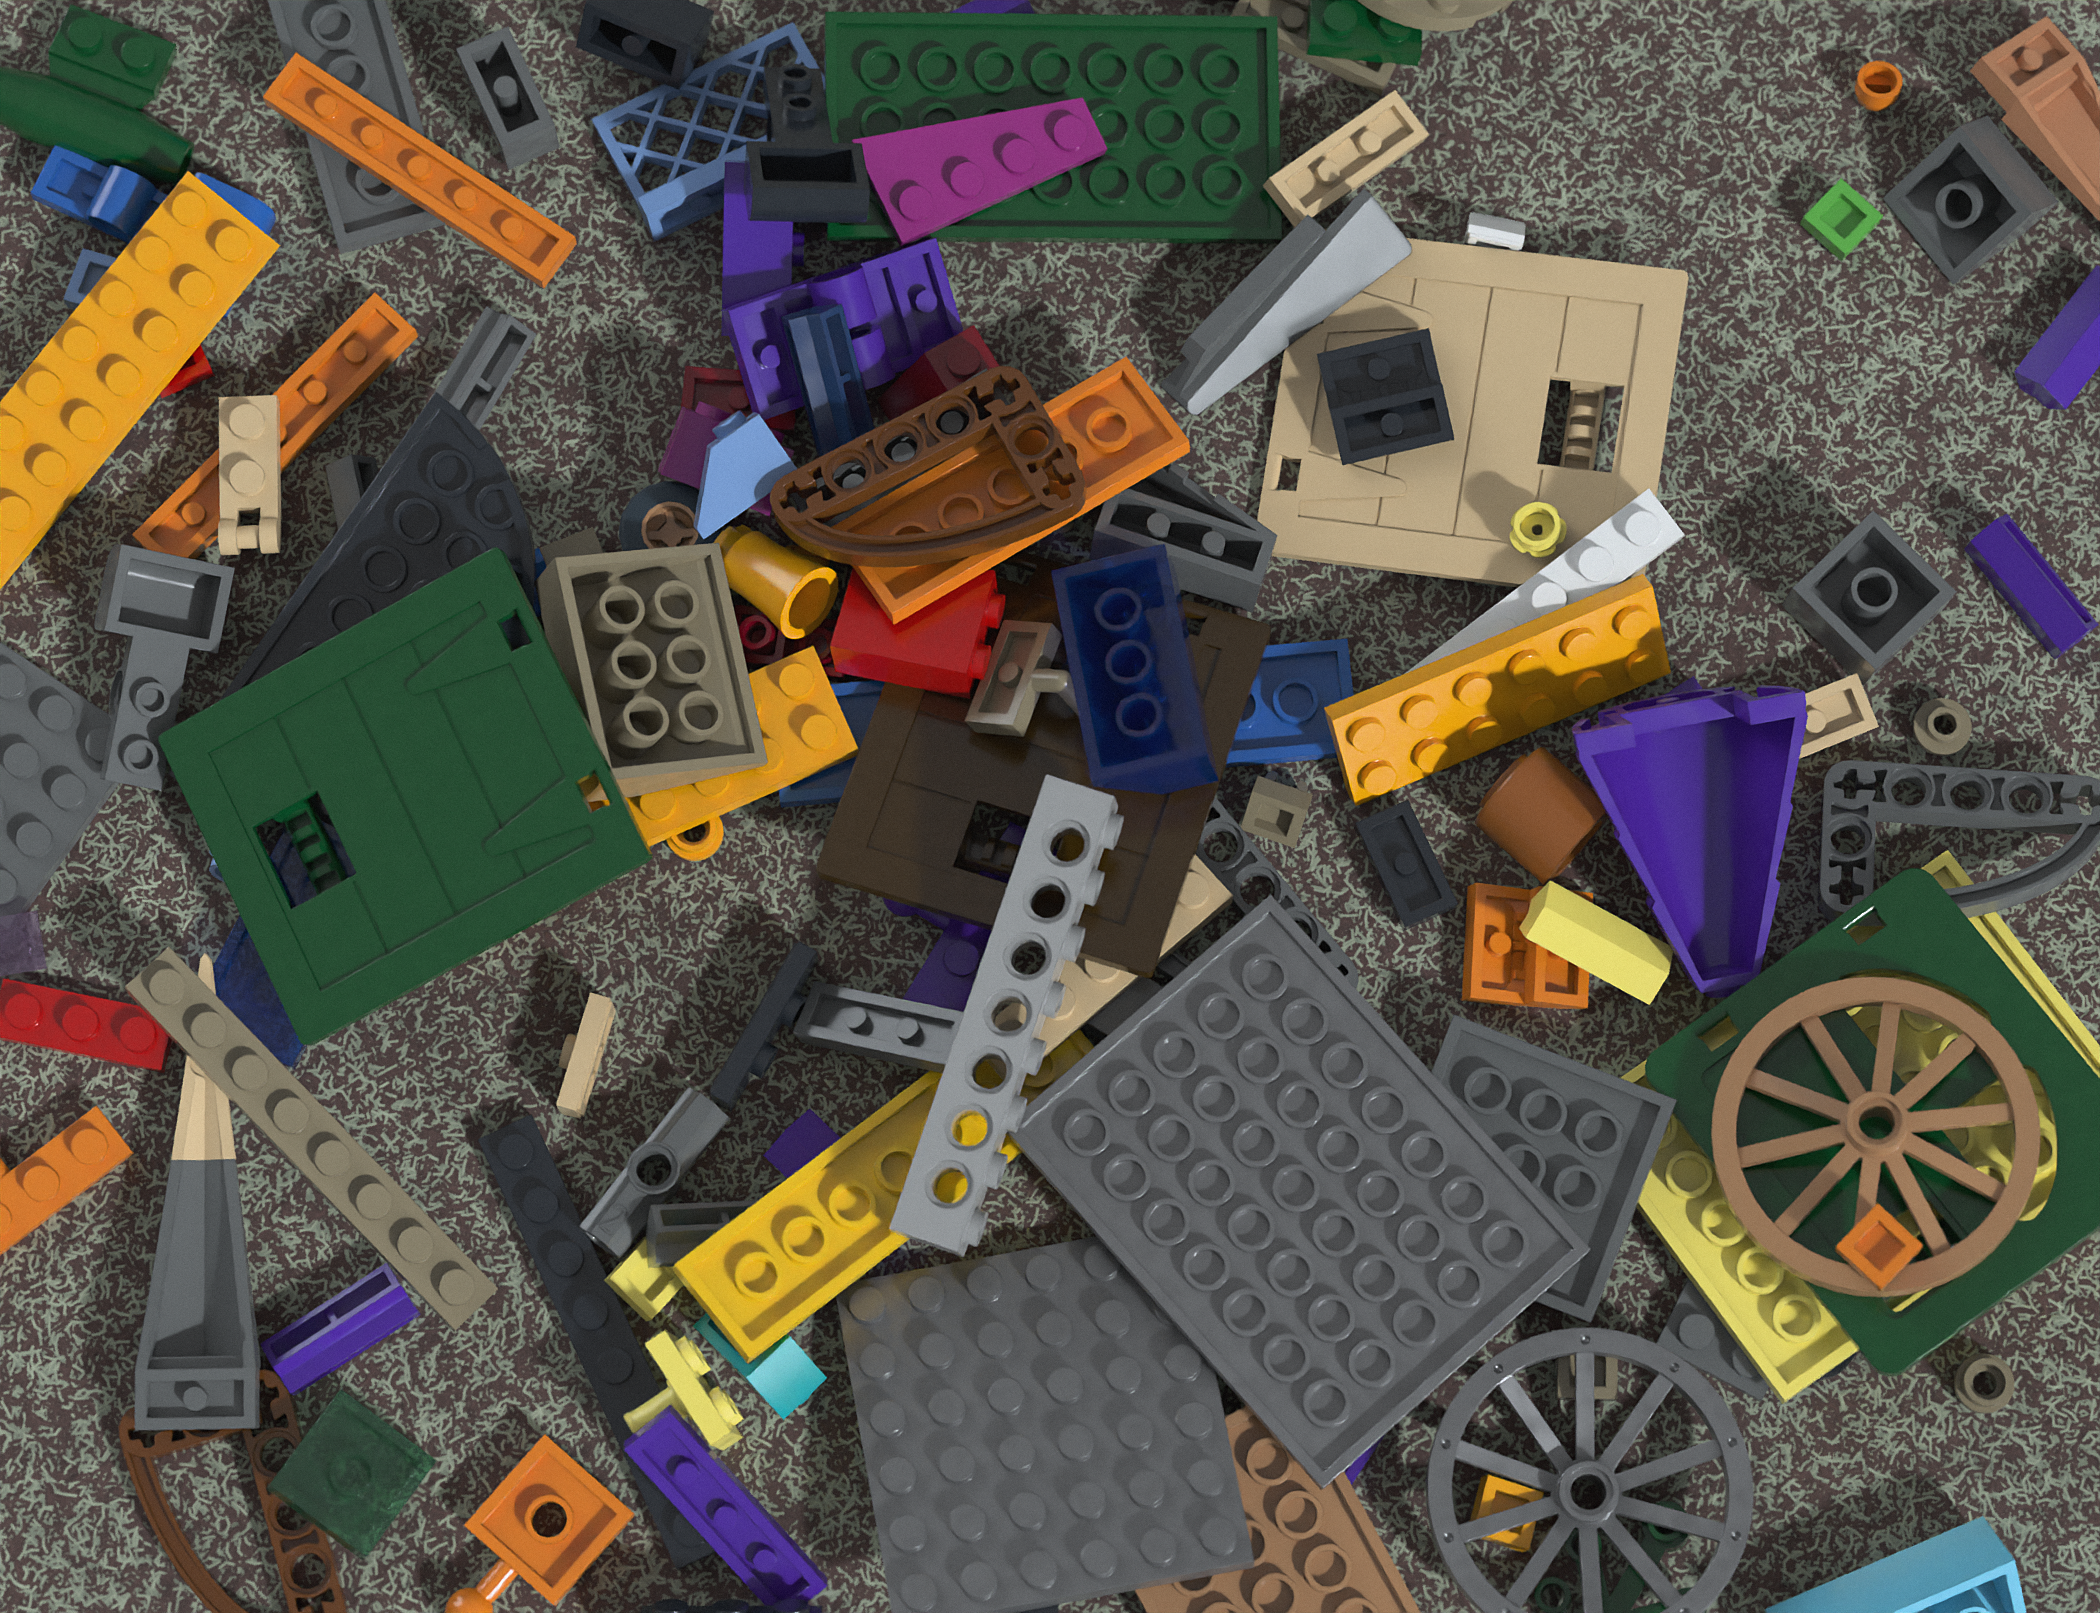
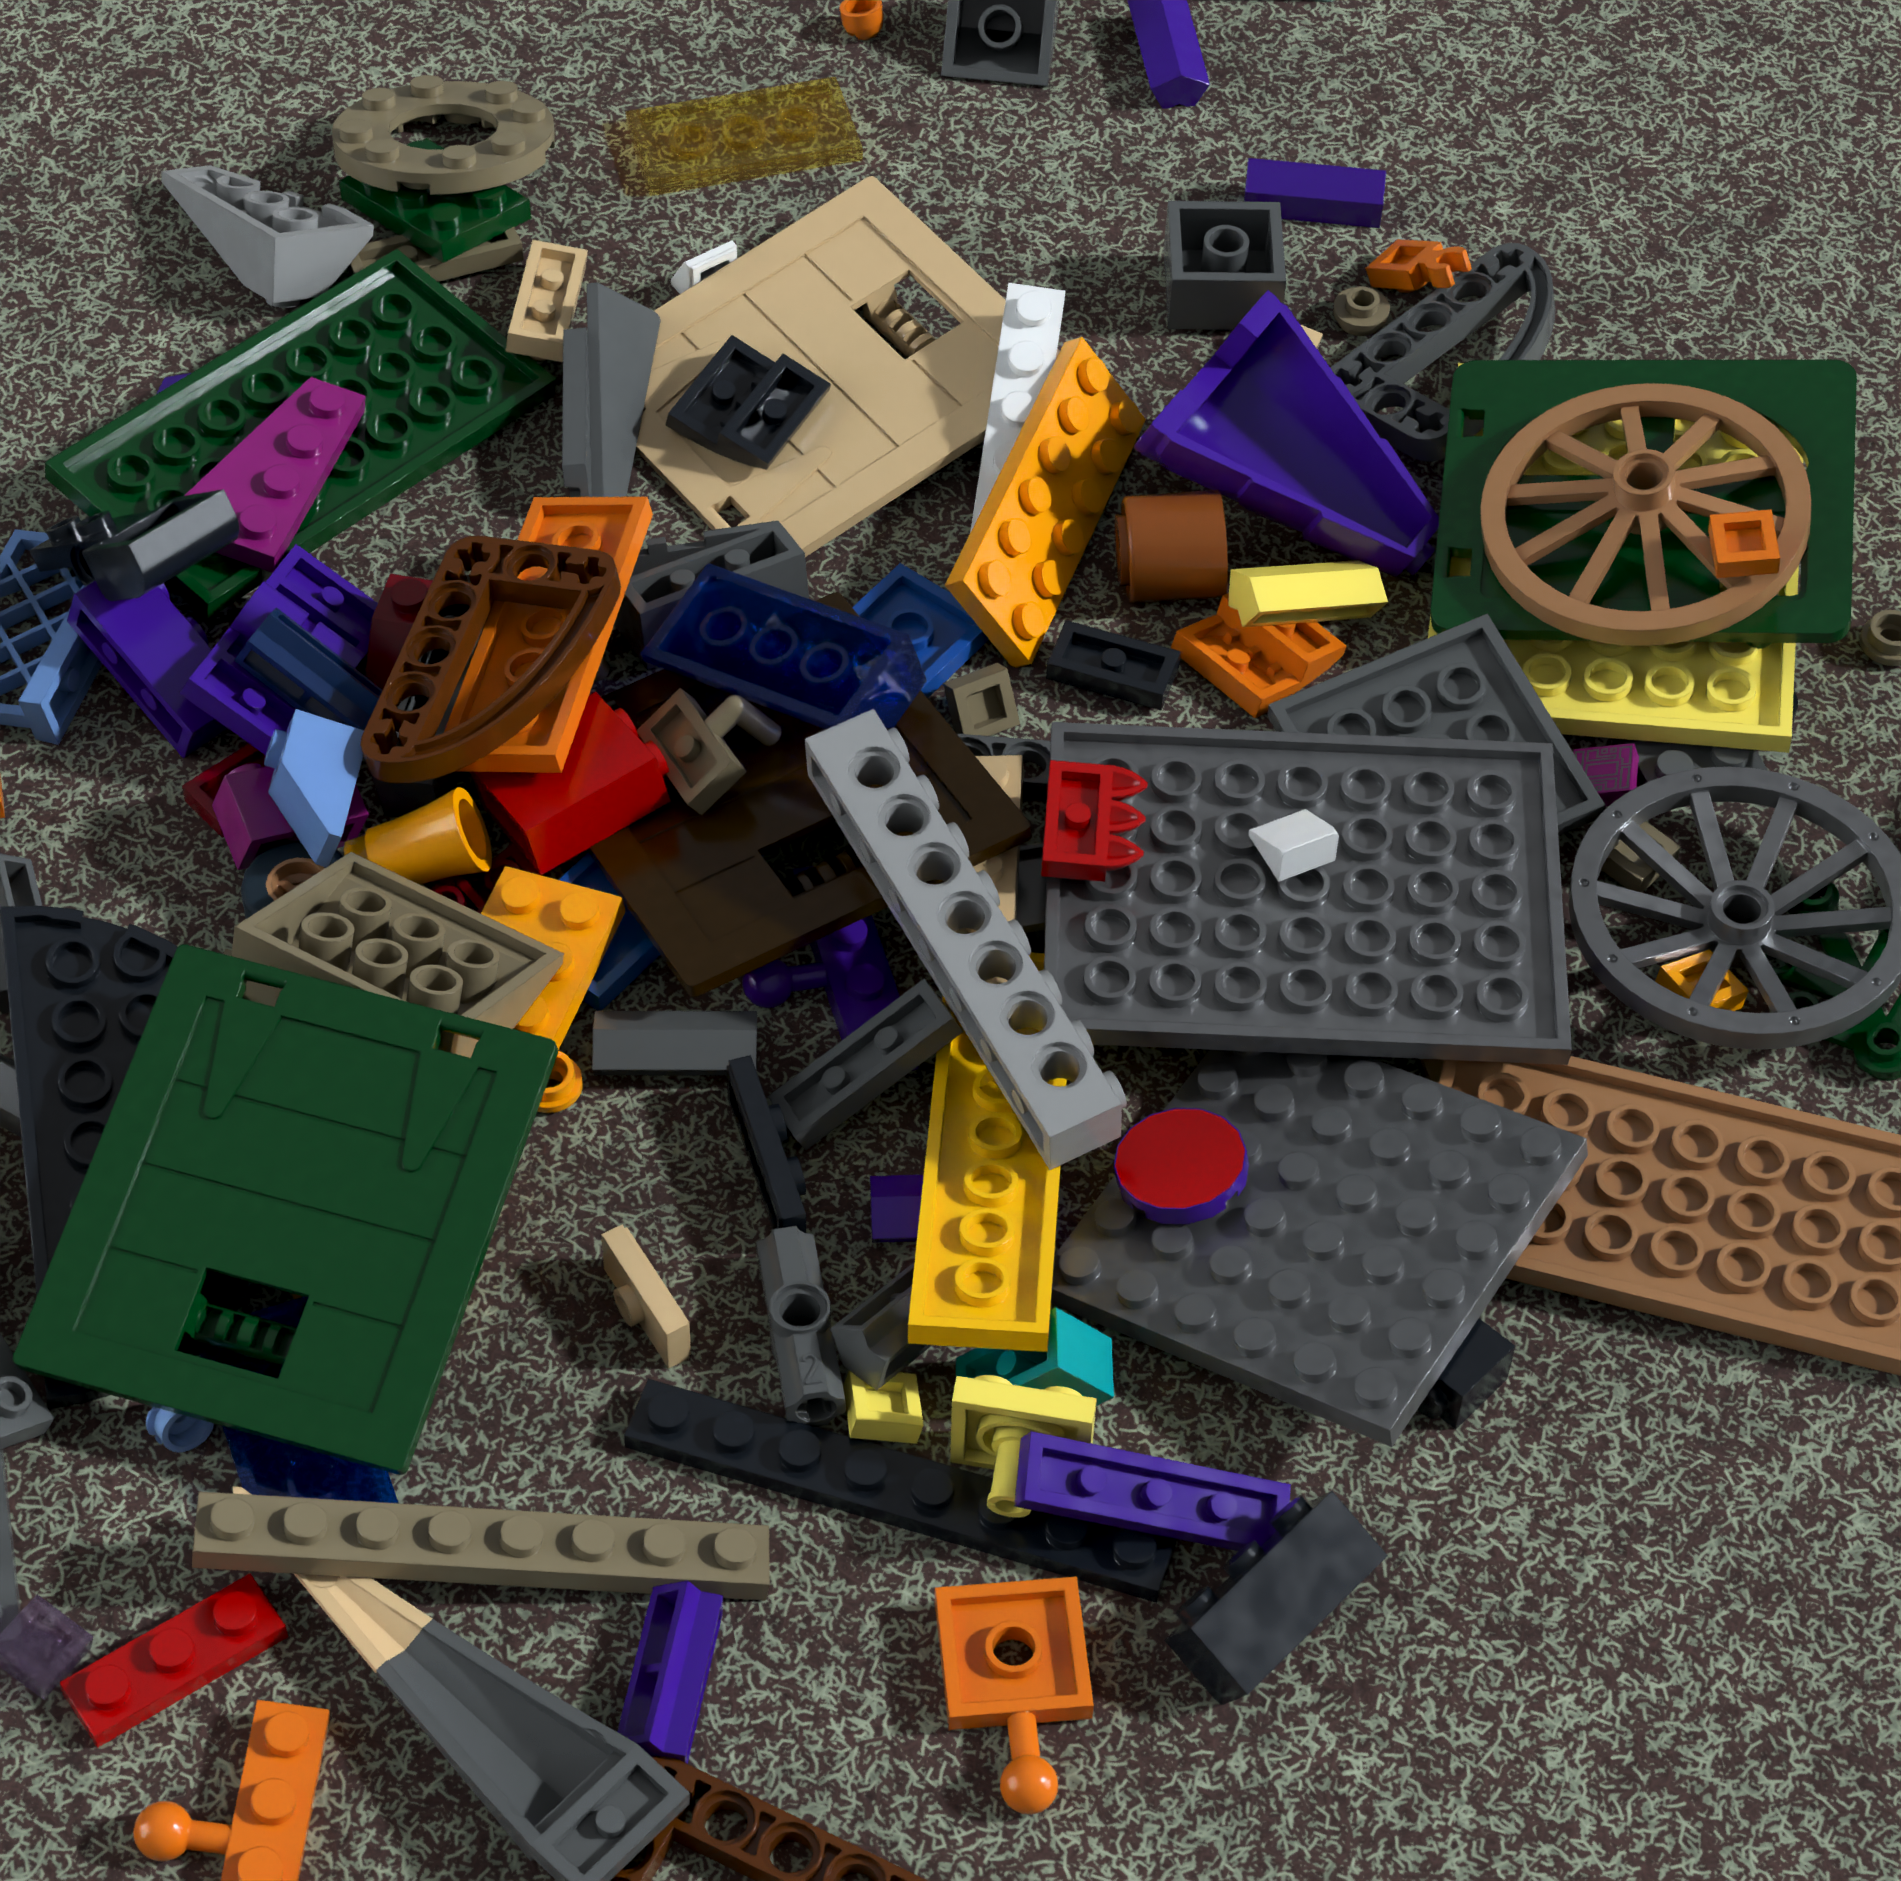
camera: 45 degrees left, 25 degrees down
clear green plate [266,1389,437,1560] -> none
light yellow plate [1509,502,1567,558] -> none
bright green plate [1800,178,1883,261] -> none
none -> dark grey piece [592,1011,757,1076]
none -> clear yellow tile [625,77,863,196]
none -> red plate [1041,760,1148,882]
none -> red tile [1114,1108,1249,1224]
none -> white slope [1249,809,1339,882]
none -> orange plate [1365,239,1472,293]
none -> magenta tile [1573,743,1639,807]

